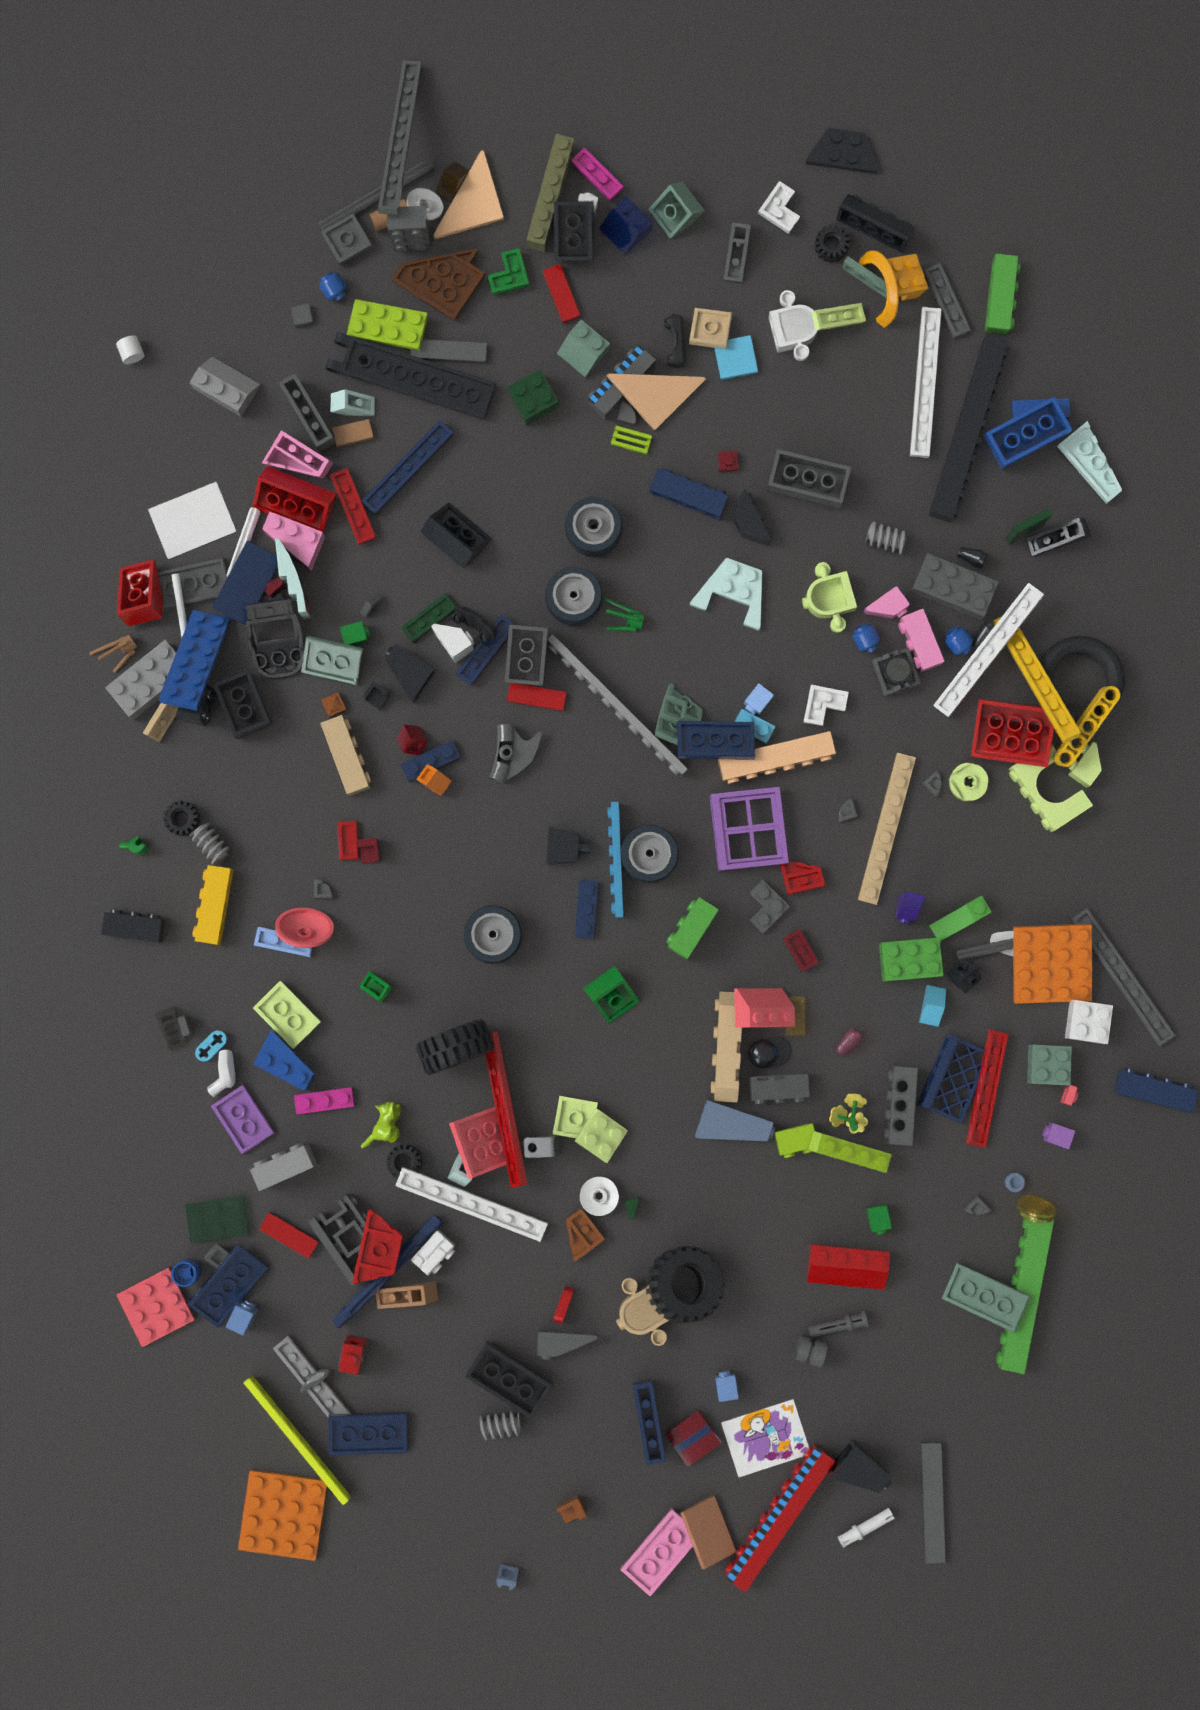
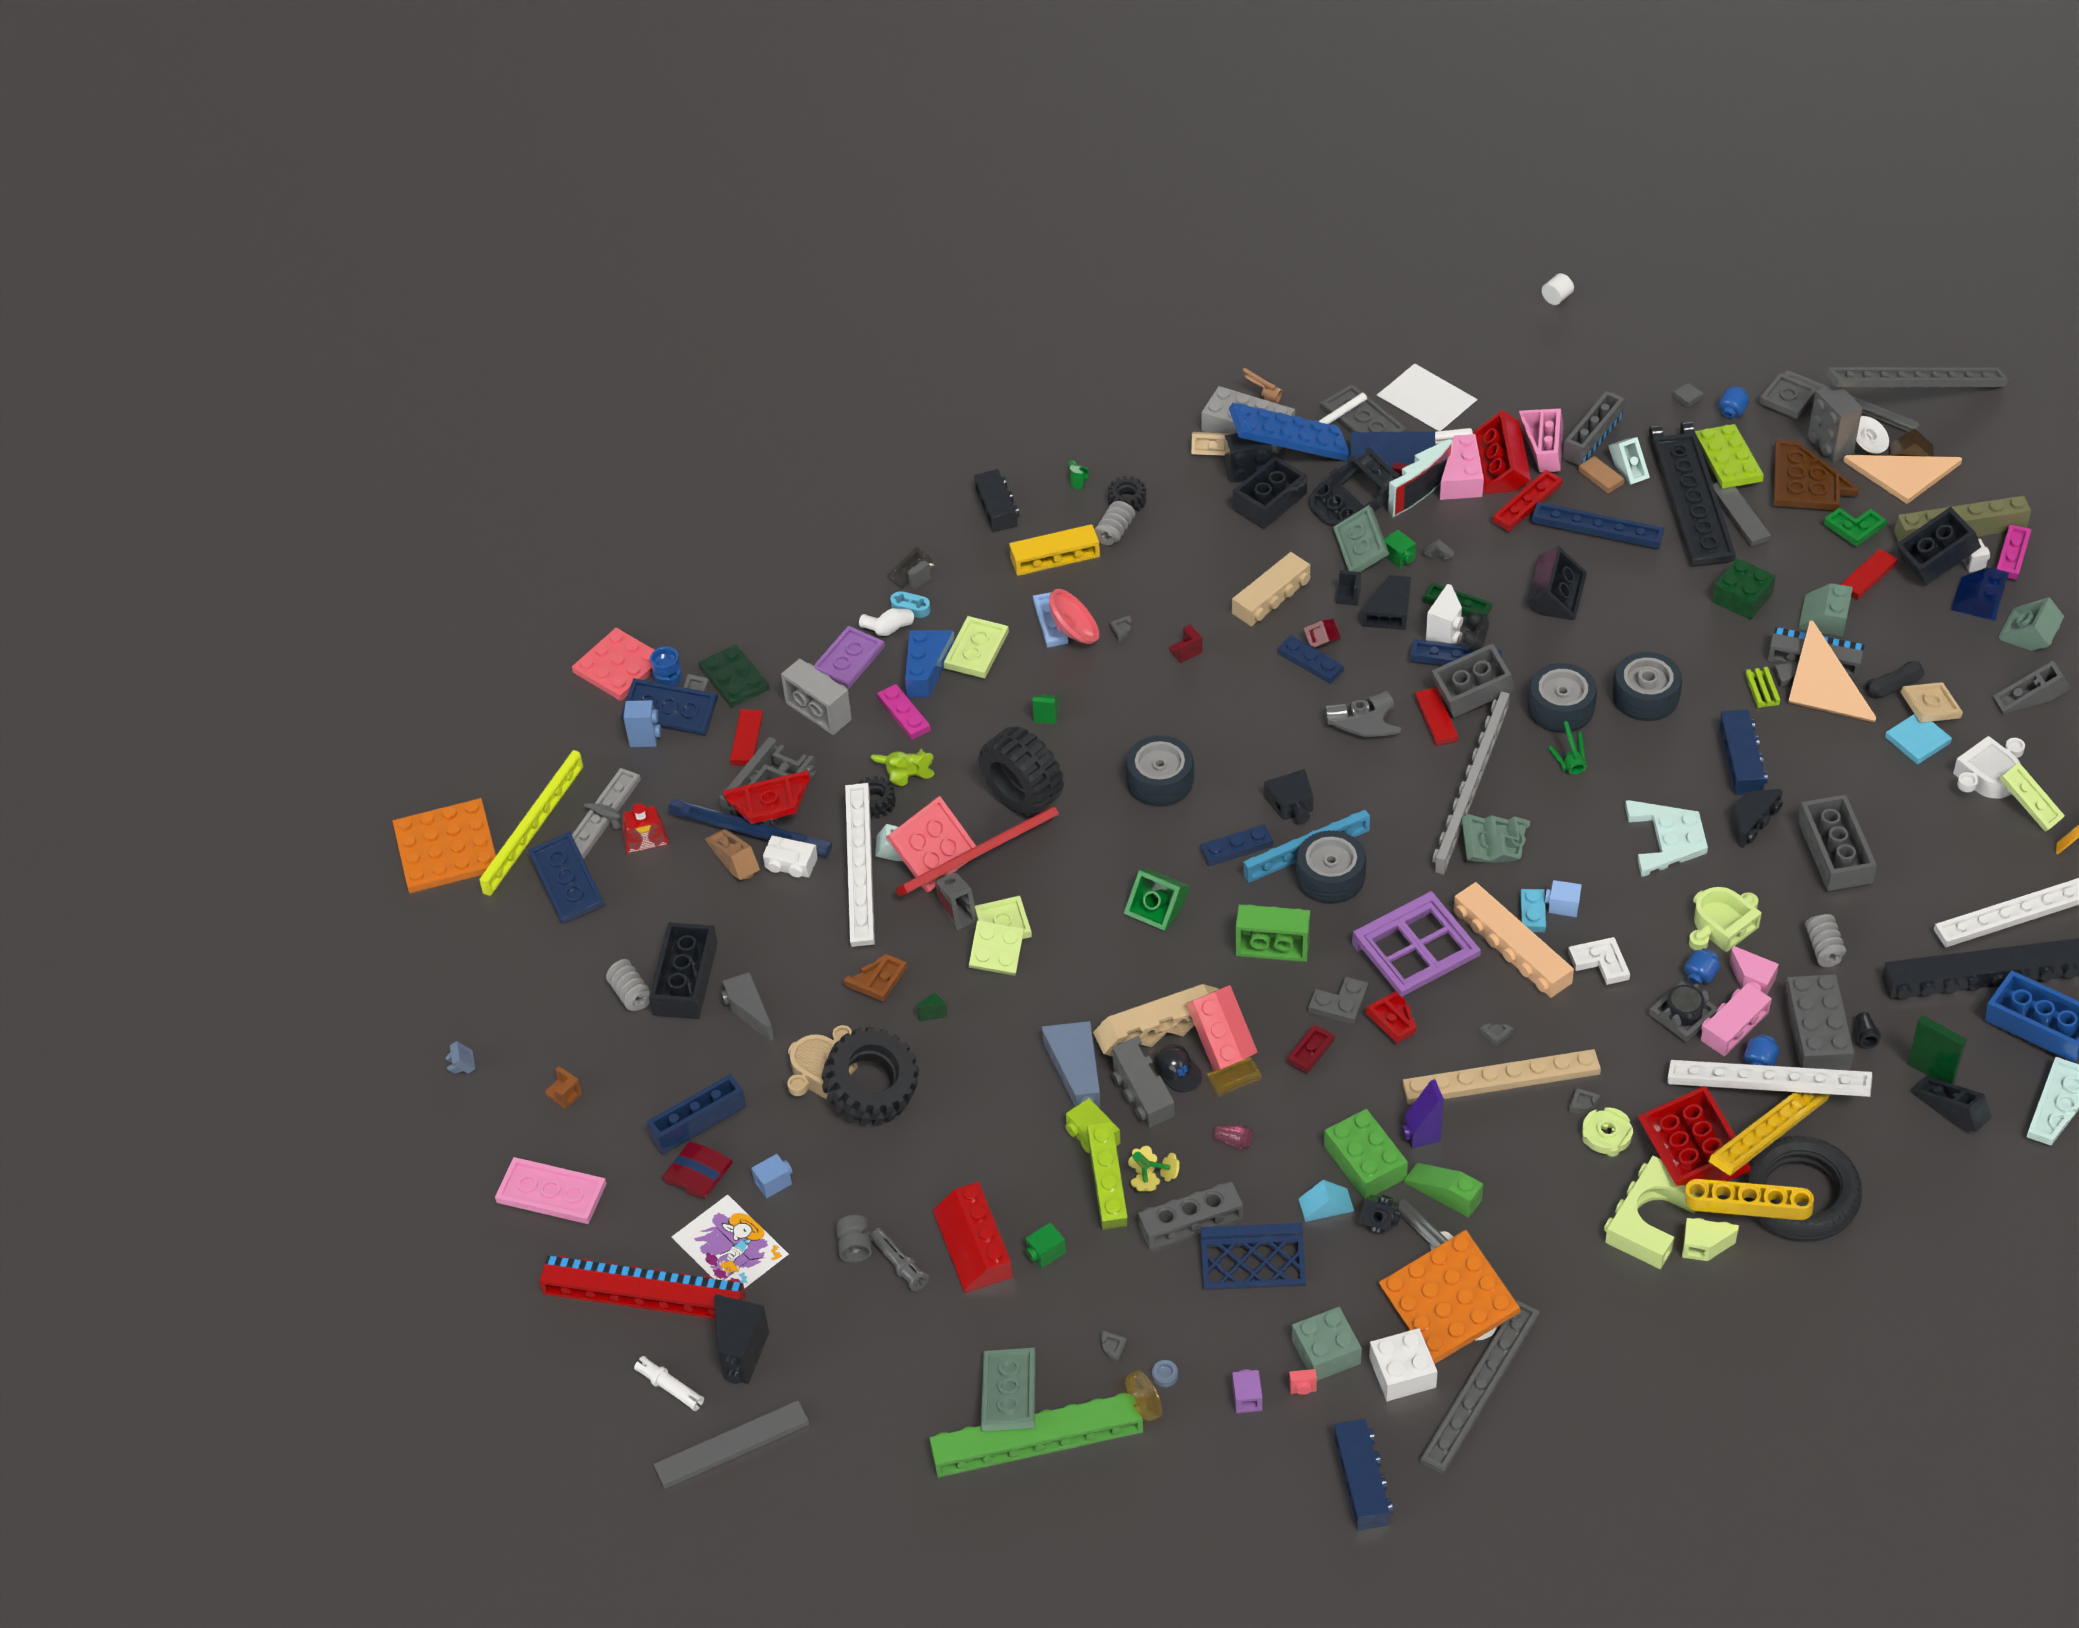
camera: 65 degrees right, 35 degrees down
red slope [117,559,163,627] -> none
light grey slope [189,357,261,417] -> none
dark orange tile [321,692,347,718] -> none
red tile [338,821,359,861] -> none
orange brick [416,764,451,796] -> none
red beam [552,1286,574,1324] -> none
white dish [580,1177,619,1216] -> none
dark blue tile [677,721,755,760] -> none
nougat tile [680,1496,736,1569] -> none
dark red plate [718,451,738,472] -> none
red tile [966,1030,1009,1148] -> none

